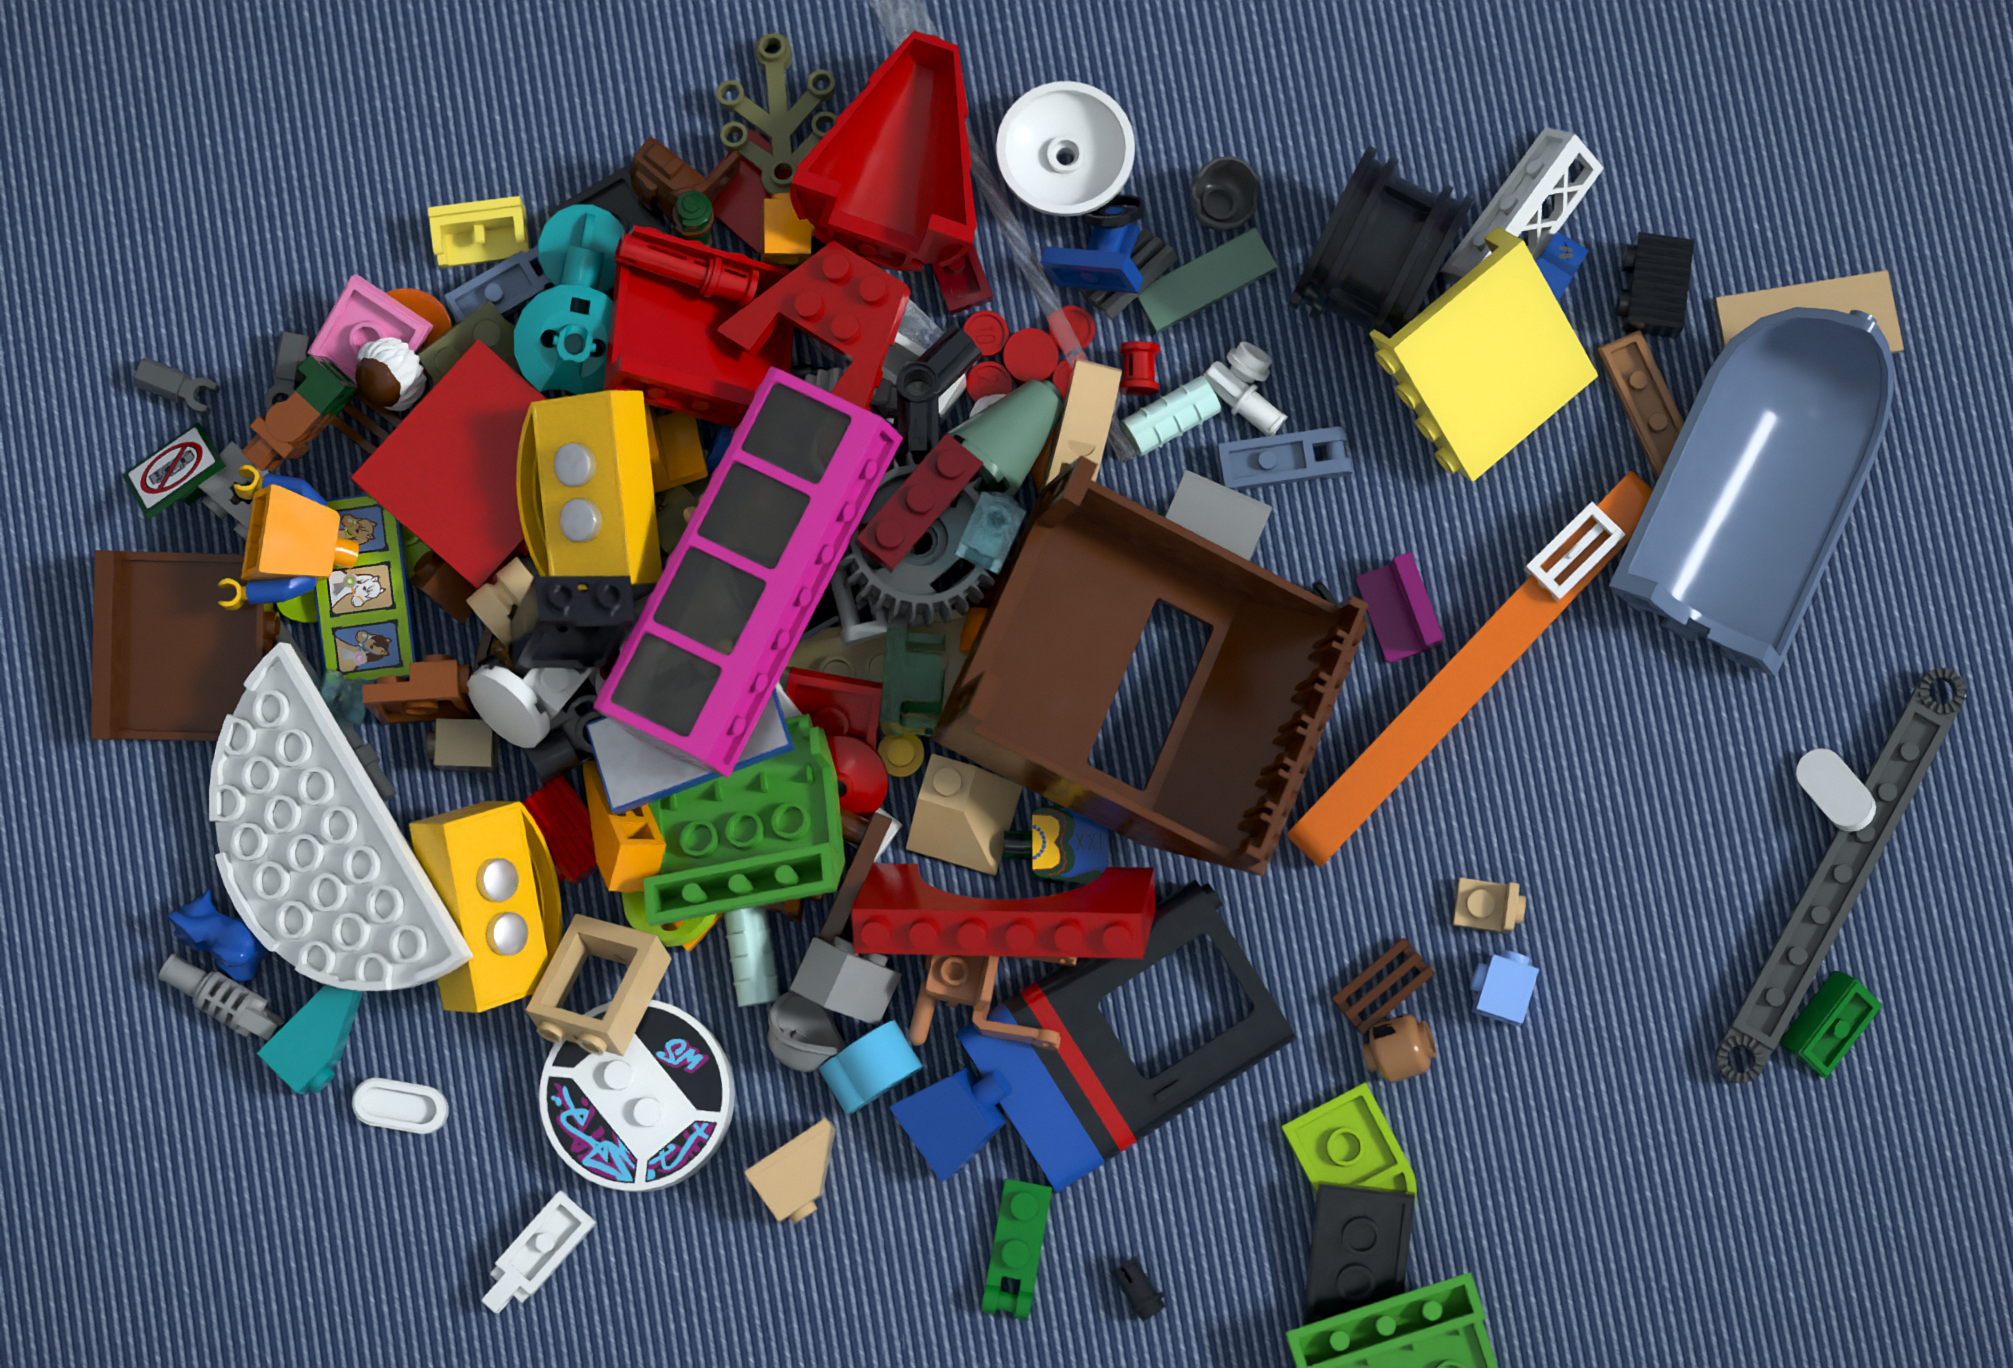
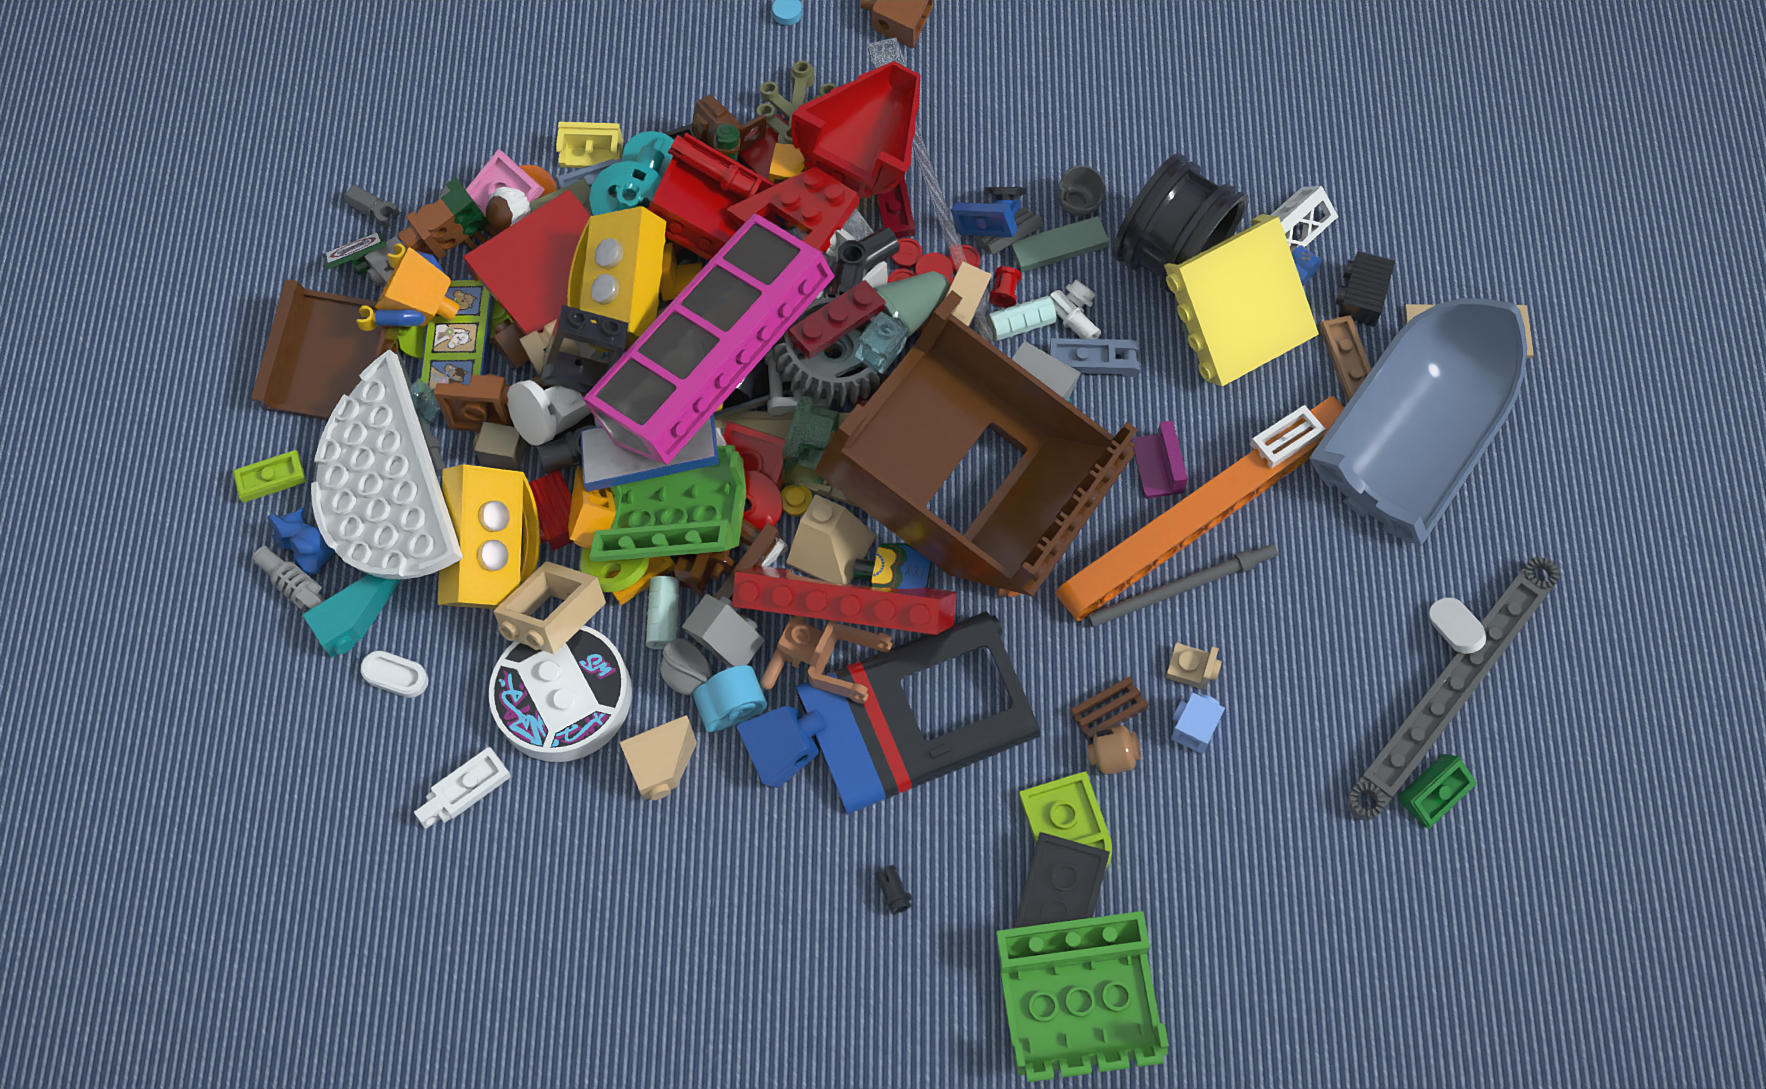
camera: 10 degrees right, 15 degrees down
green plate [981,1178,1052,1321] -> none
white dish [996,81,1135,217] -> none
none -> lime plate [232,450,307,503]
none -> dark grey bar [1087,544,1278,627]

